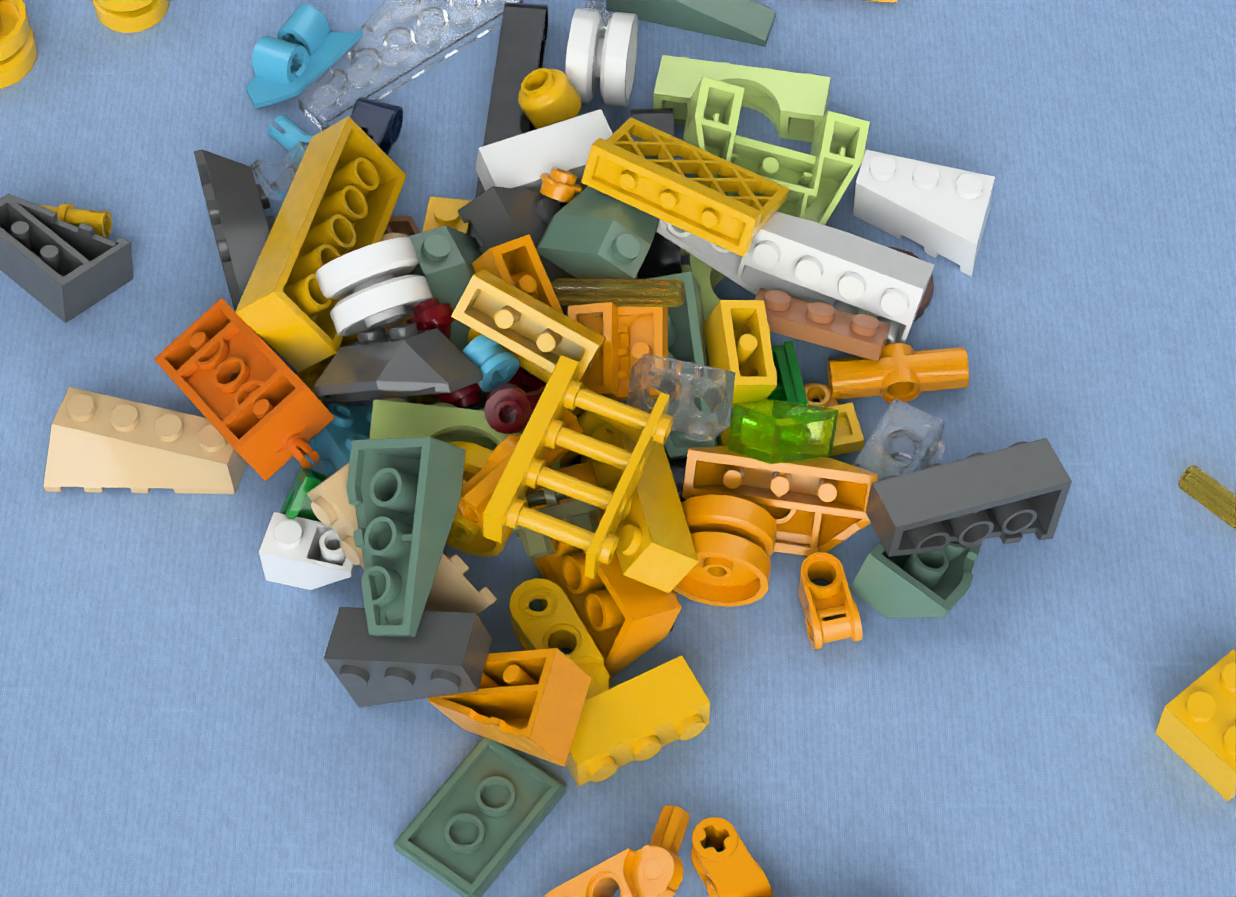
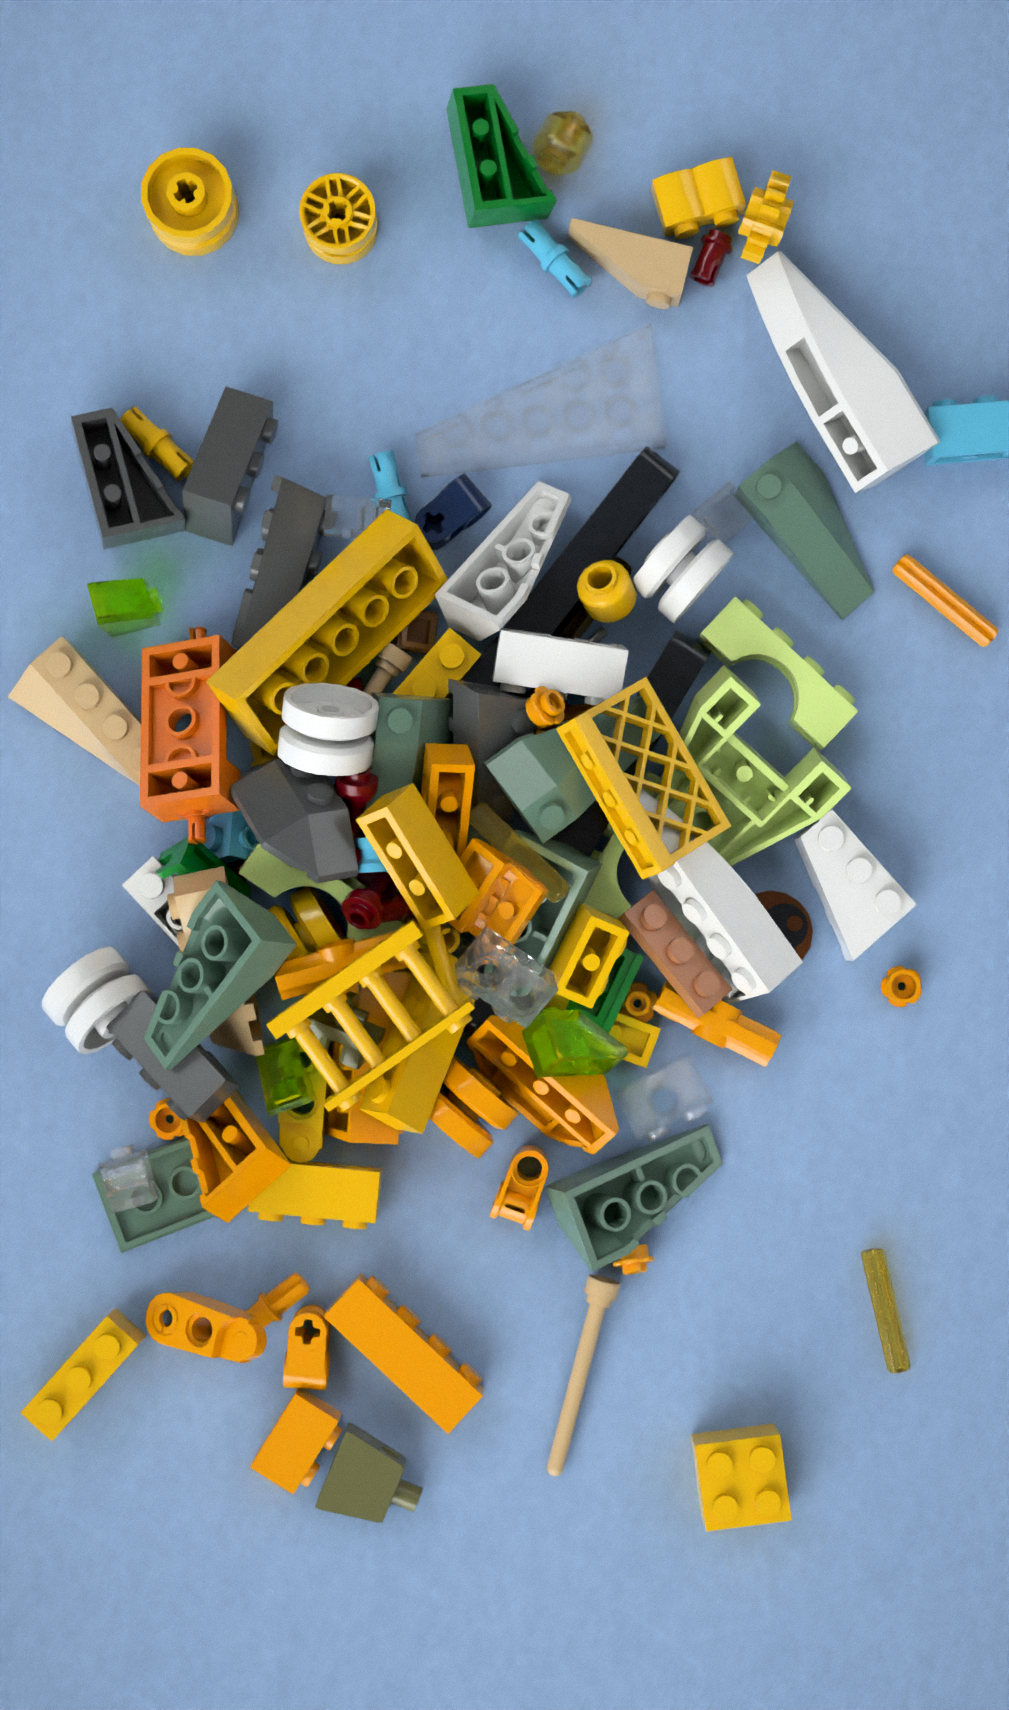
camera: 30 degrees right, 30 degrees up
medium azure panel [246,4,363,109] -> none
dark grey wedge [865,438,1072,557] -> none
none -> white wheel [42,946,153,1054]
none -> clear neon green slope [87,578,164,637]
none -> clear brick [99,1144,160,1213]
none -> light orange plate [149,1098,184,1140]
none -> dark grey wedge [182,386,278,546]
none -> clear neon green slope [256,1037,317,1117]
none -> light orange brick [323,1273,483,1434]
none -> white wedge [435,481,572,642]
none -> tan piece [547,1274,621,1476]
none -> light orange plate [613,1244,654,1275]
none -> light orange plate [880,966,922,1007]

